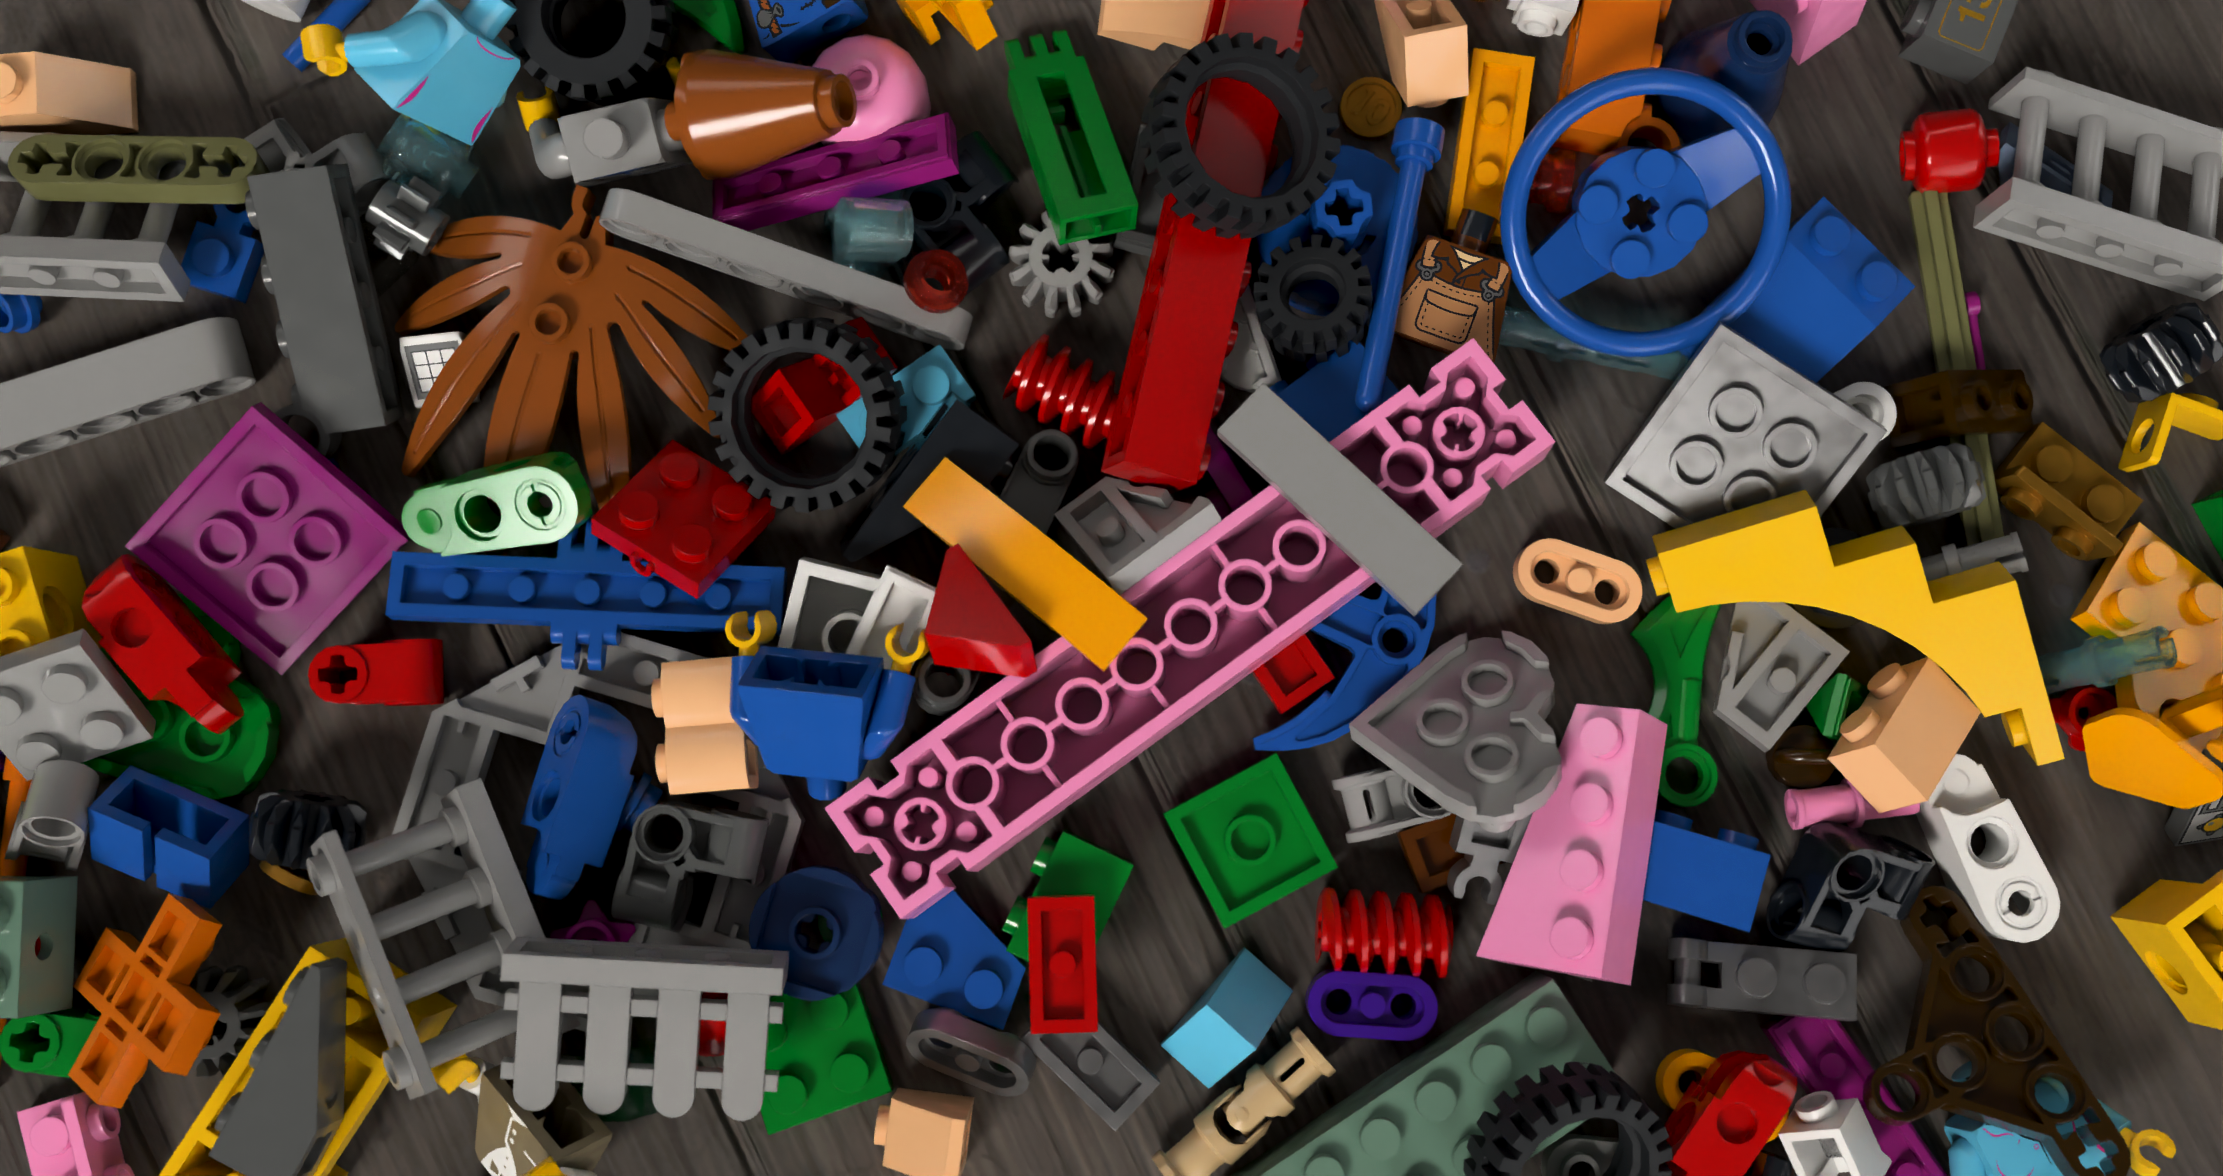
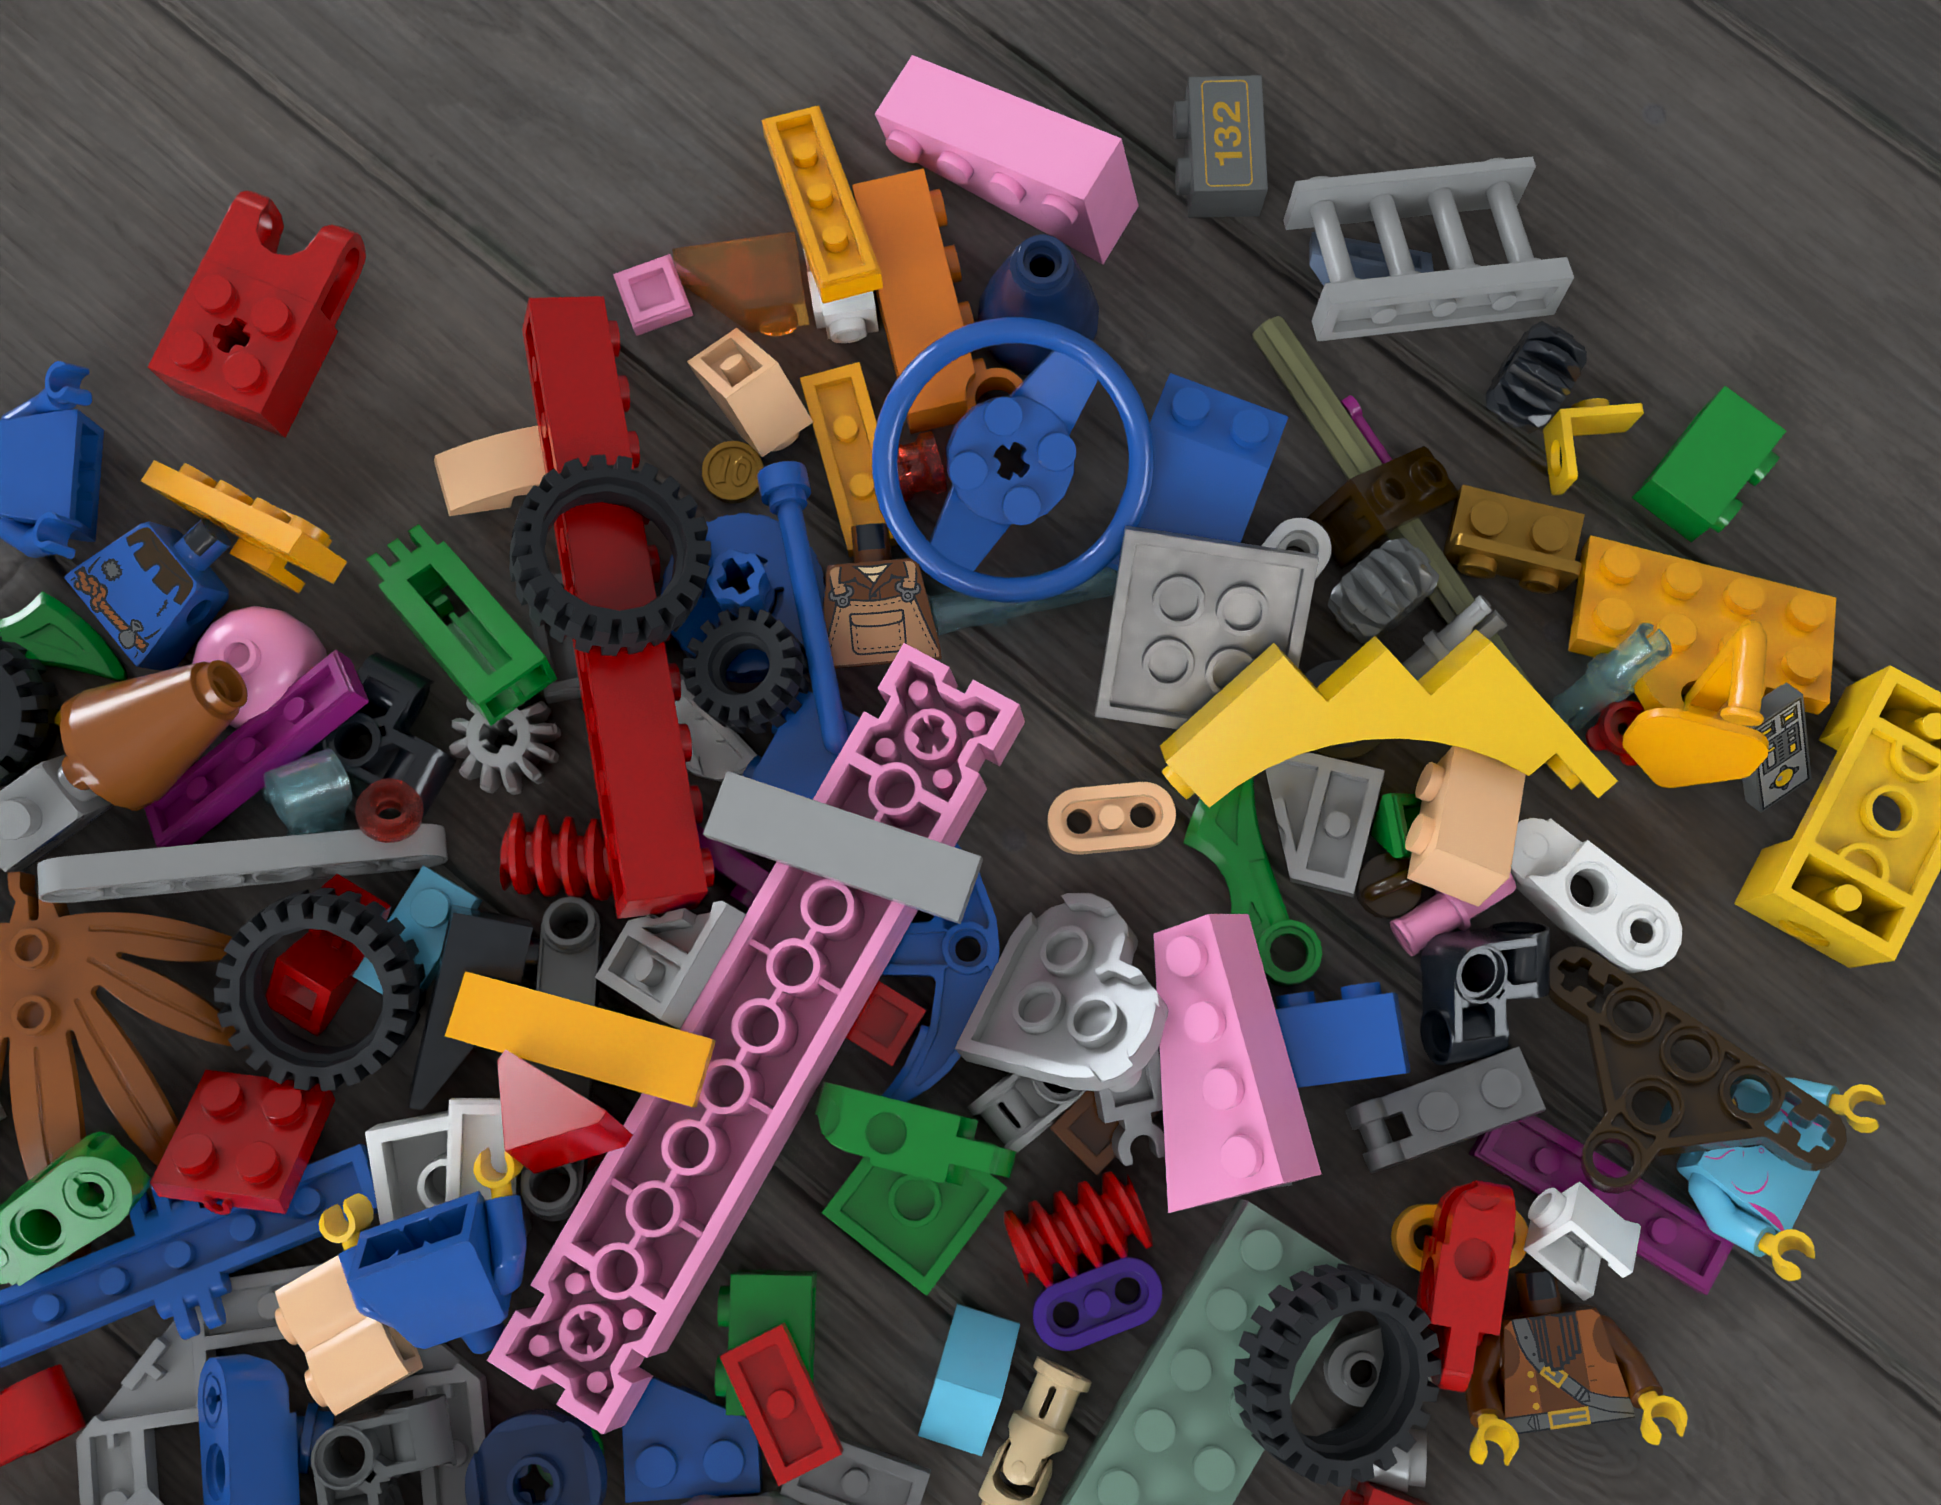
camera: 20 degrees left, 5 degrees down
red head [1899,108,2000,193] -> none
none -> green piece [815,1081,1017,1186]

